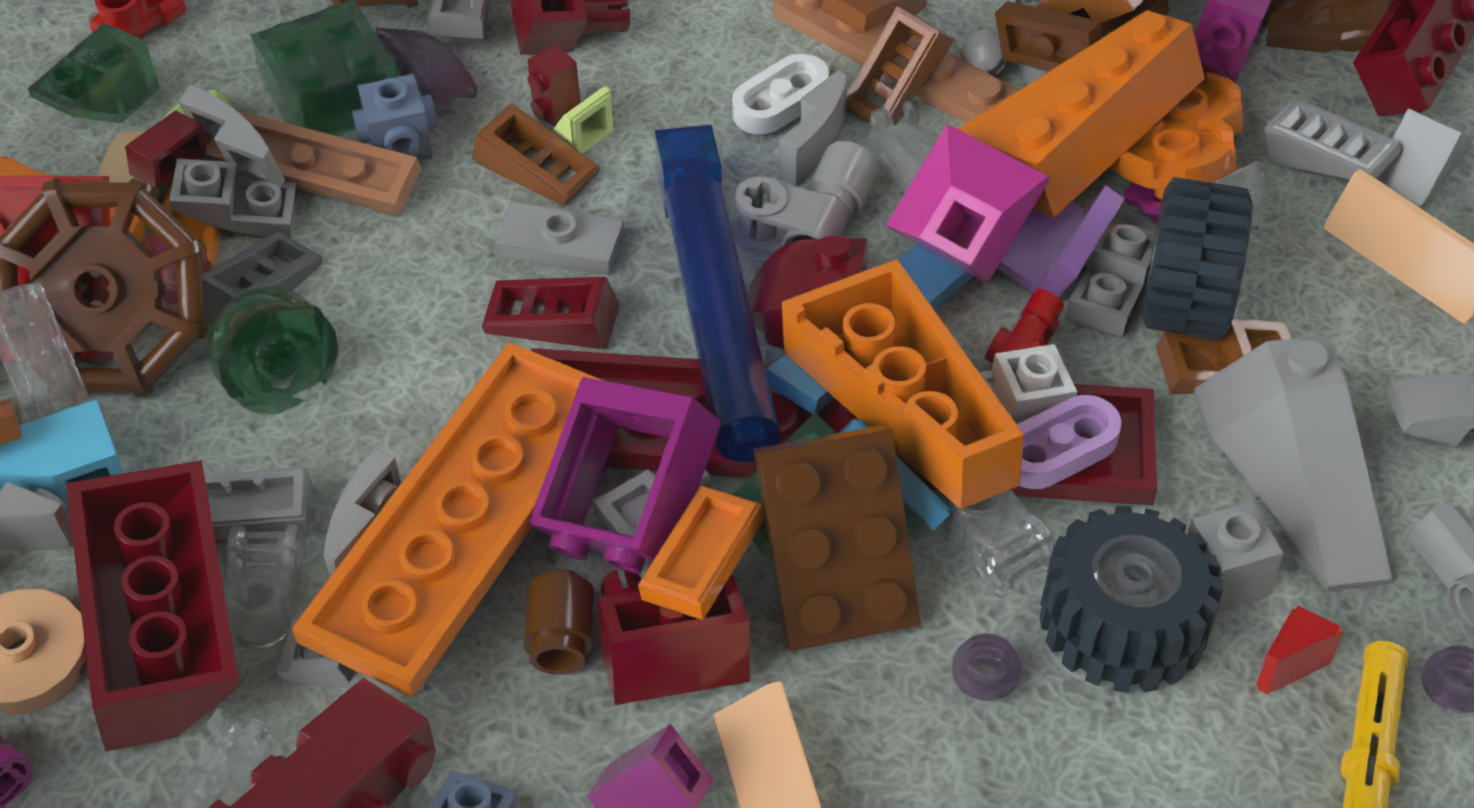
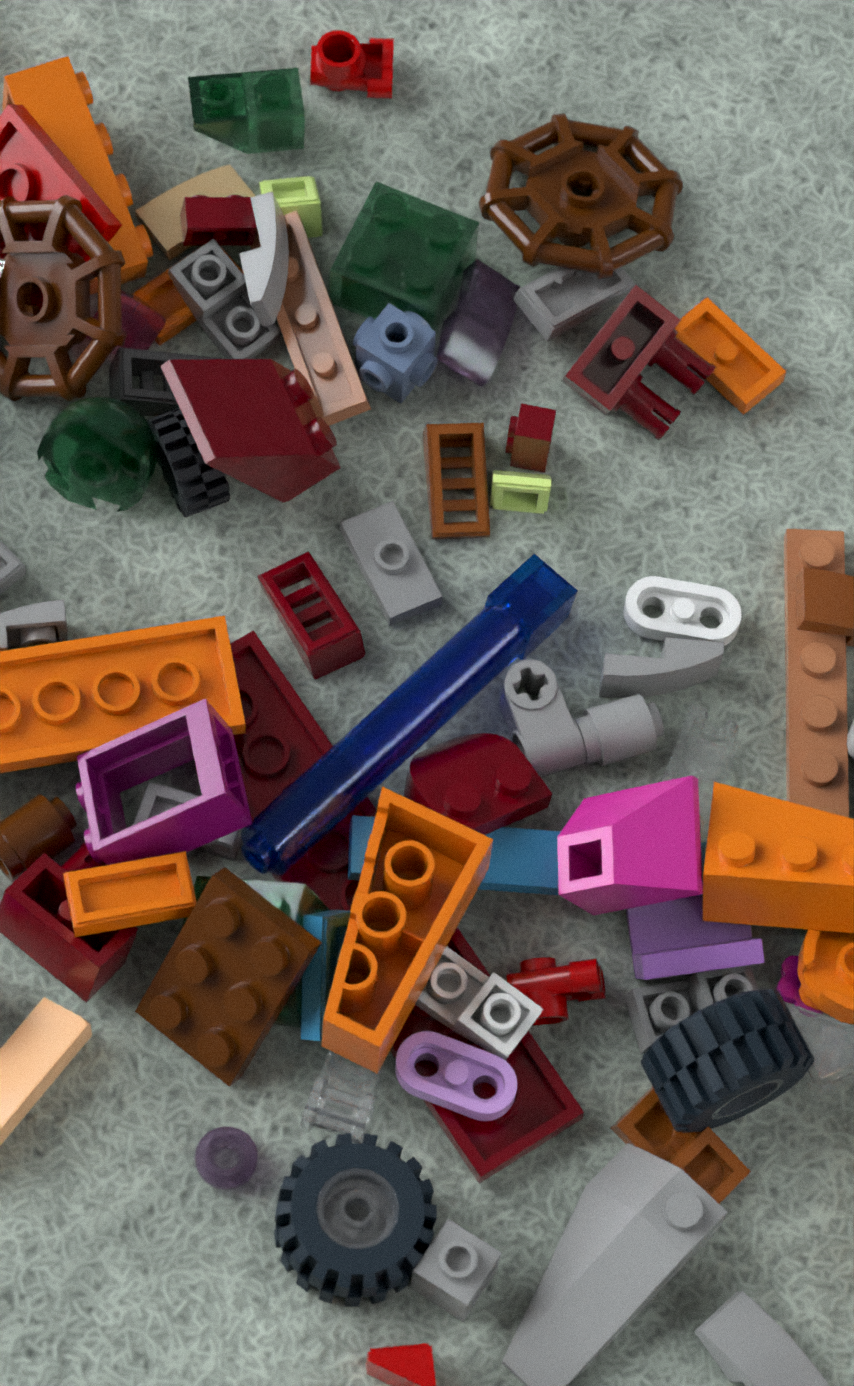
camera: 45 degrees right, 15 degrees up
dark orange slope [846,6,954,131] -> none
none -> black tyre [147,408,230,517]
none -> dark red slope [161,359,341,503]

